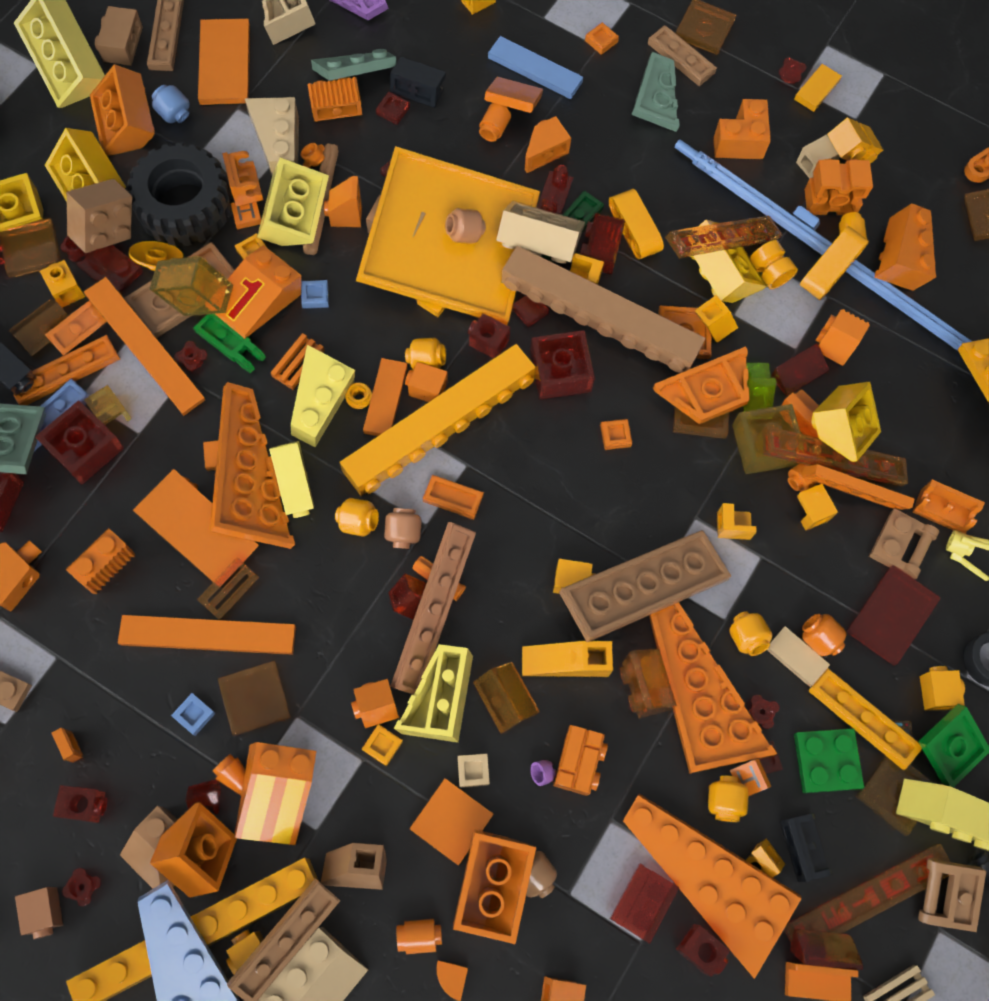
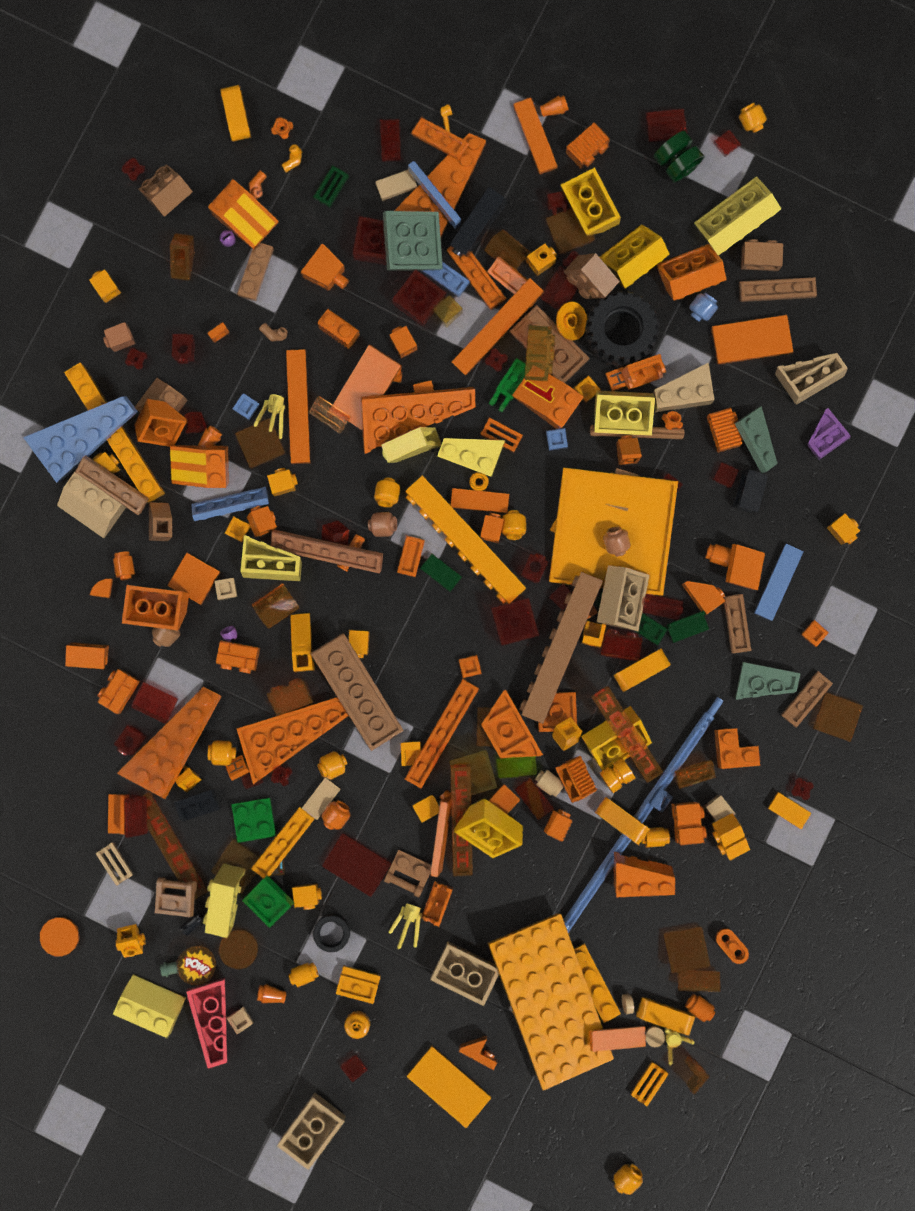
camera: 90 degrees right, 15 degrees up
none -> orange brick [98,669,140,714]
none -> medium blue plate [191,487,269,521]
none -> light yellow plant [254,394,285,439]
none -> medium nougat arm [259,323,288,341]
none -> light orange brick [267,468,298,496]
none -> orange brick [389,326,417,358]
none -> orange tile [405,679,479,788]
none -> dark green tile [420,554,462,592]
none -> tan brick [535,770,564,797]
none -> orange brick [555,756,597,803]
none -> dark green panel [666,611,709,643]
none -> clear orange plate [674,760,716,789]
none -> medium nougat tile [723,594,751,654]

